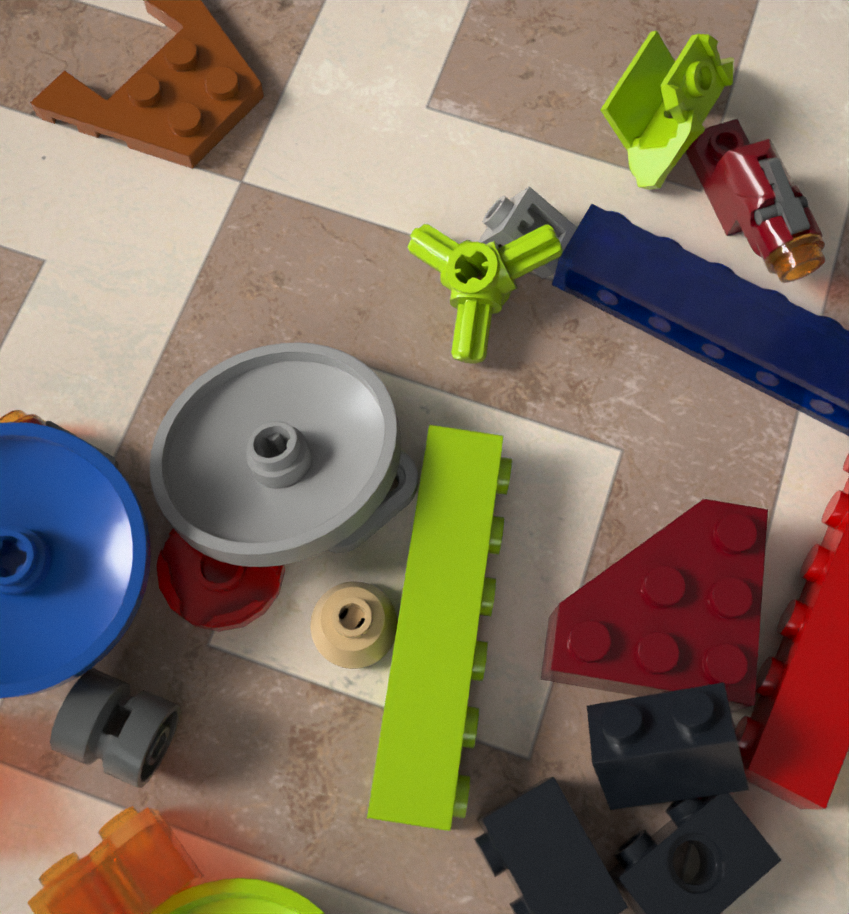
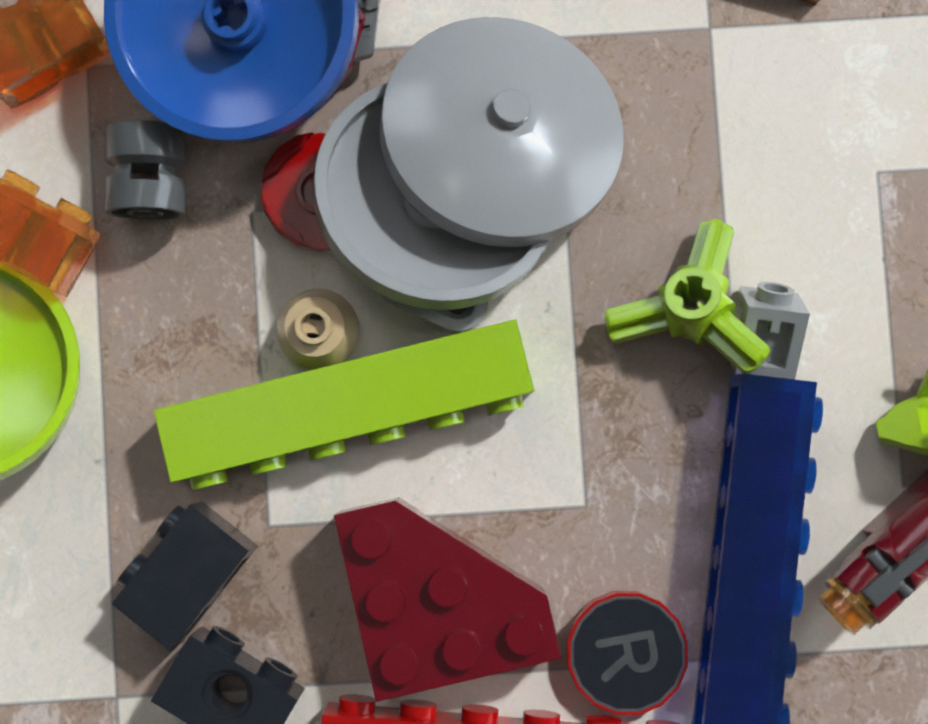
camera: 70 degrees right, 15 degrees up
black brick [587,682,749,810] -> none
none -> light grey dish [379,17,624,247]
none -> black tile [566,591,688,715]

